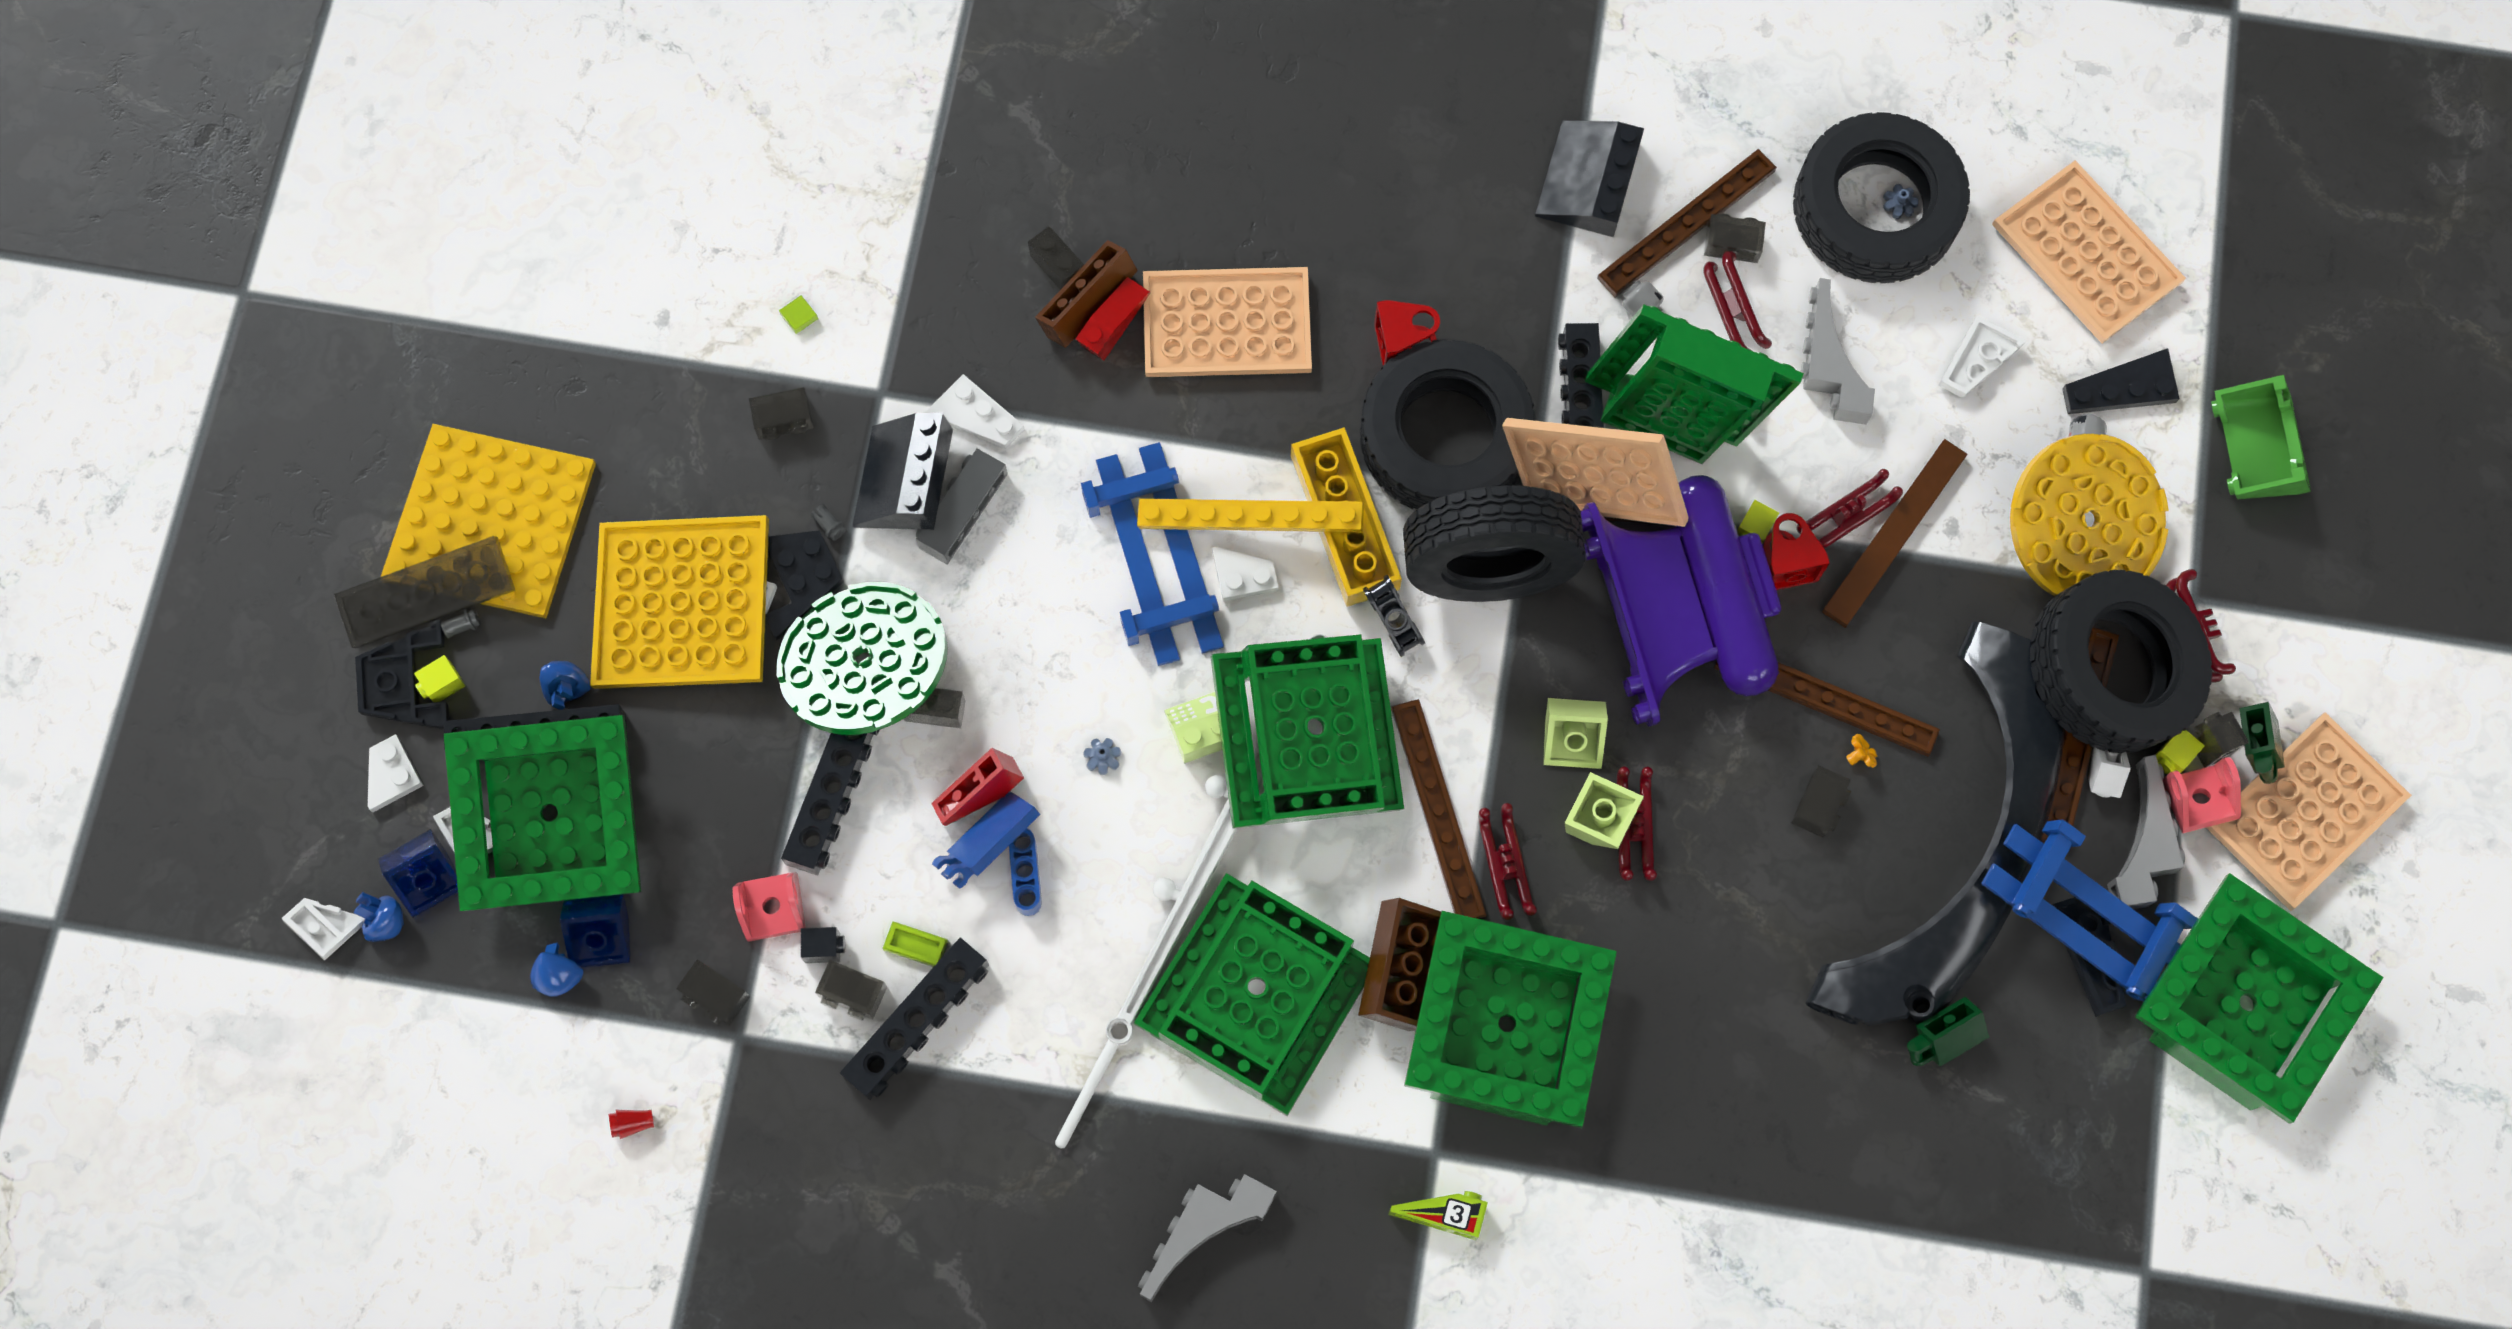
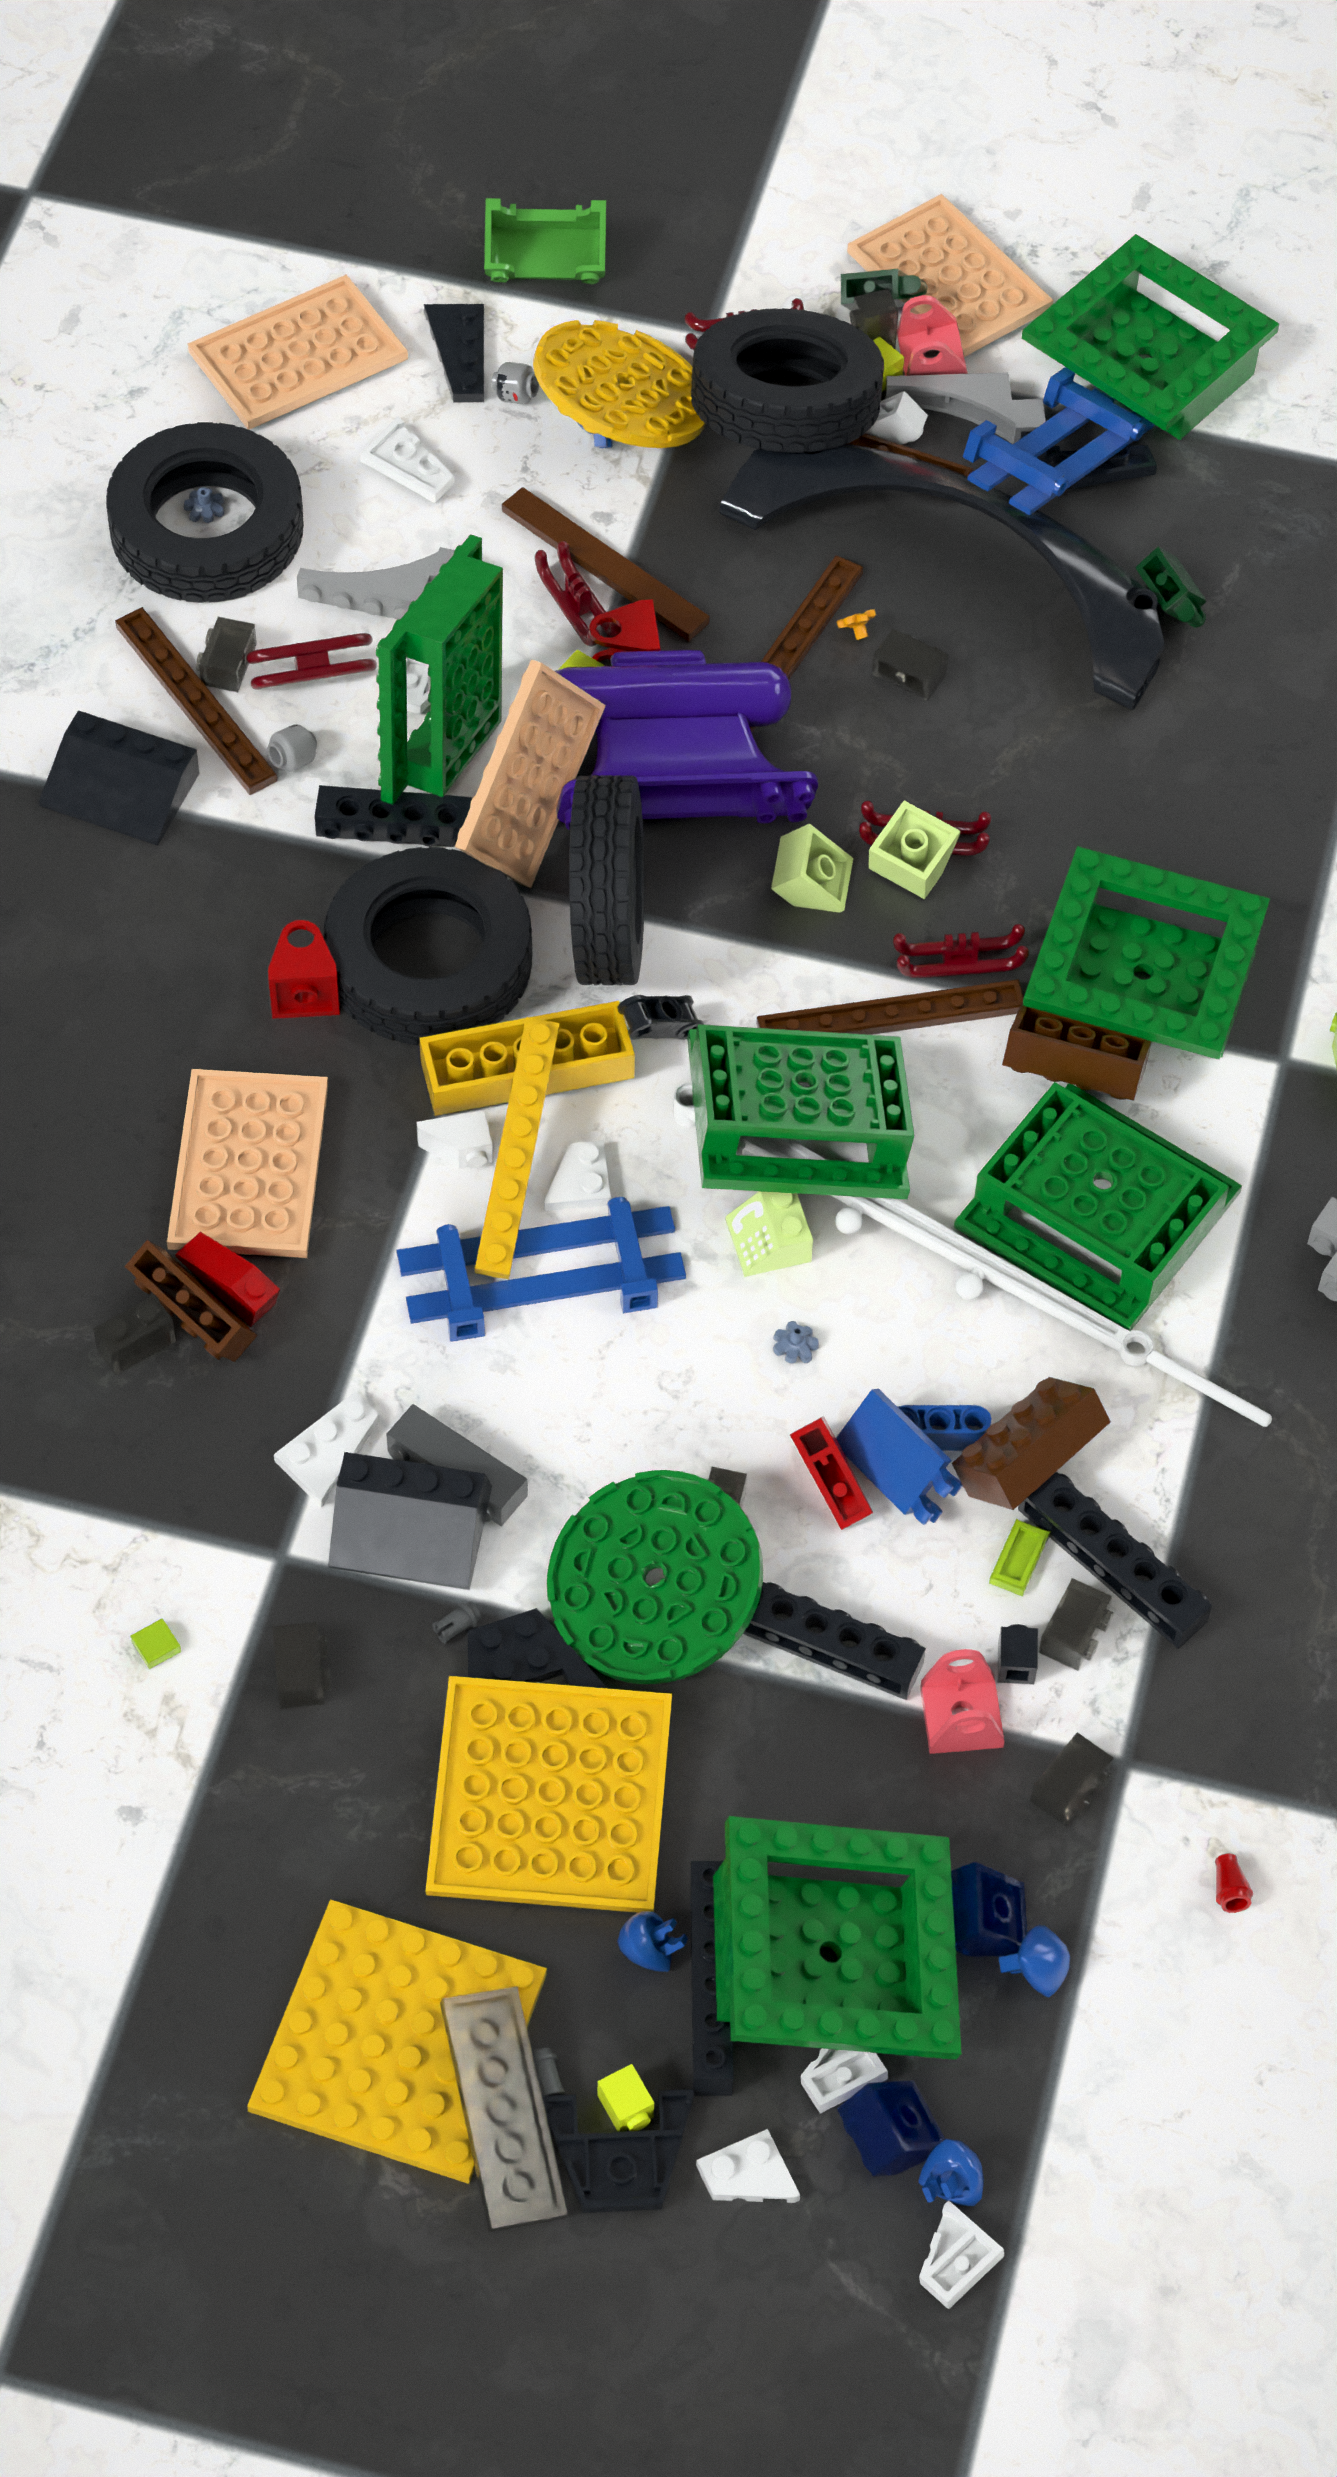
camera: 85 degrees left, 15 degrees down
none -> white slope [416,1110,493,1169]
none -> reddish brown brick [951,1377,1111,1510]

